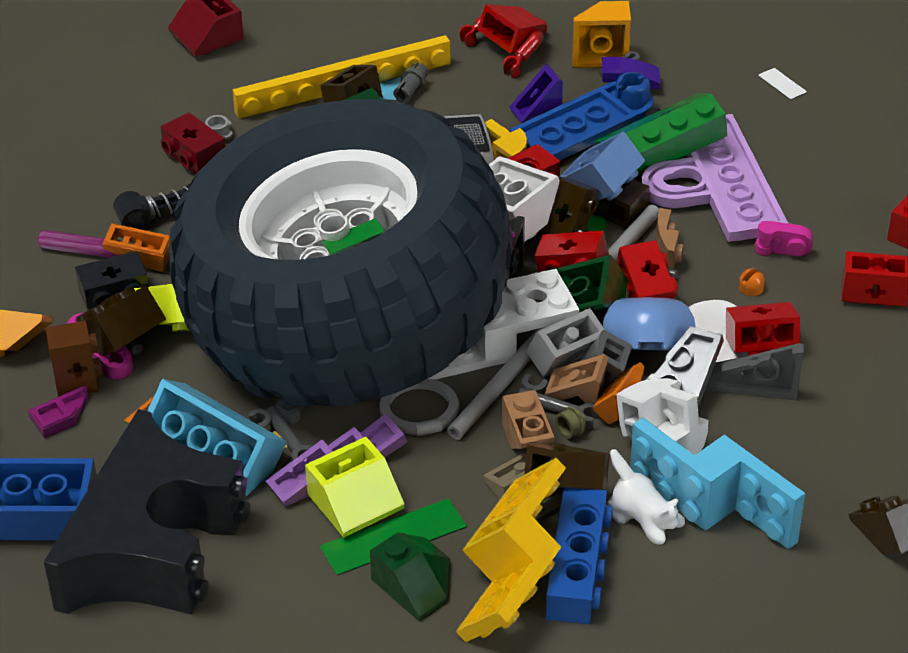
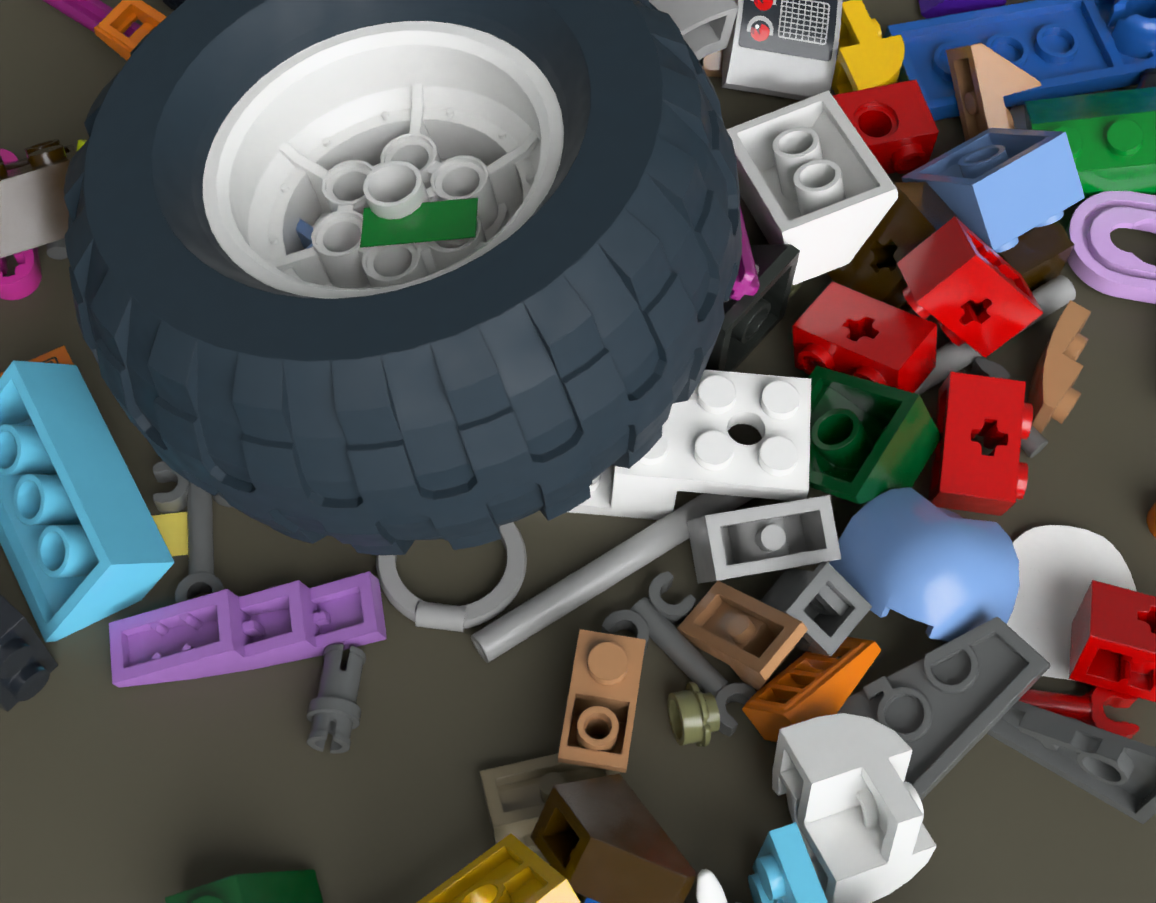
camera: 20 degrees right, 20 degrees up
black brick [75,251,149,310] -> none
neon yellow slope [305,437,405,538] -> none
green sticker [319,498,467,575] -> none
none -> dark grey pin [306,644,366,754]
none -> red brick [897,216,1044,358]
none -> slope [946,43,1042,142]

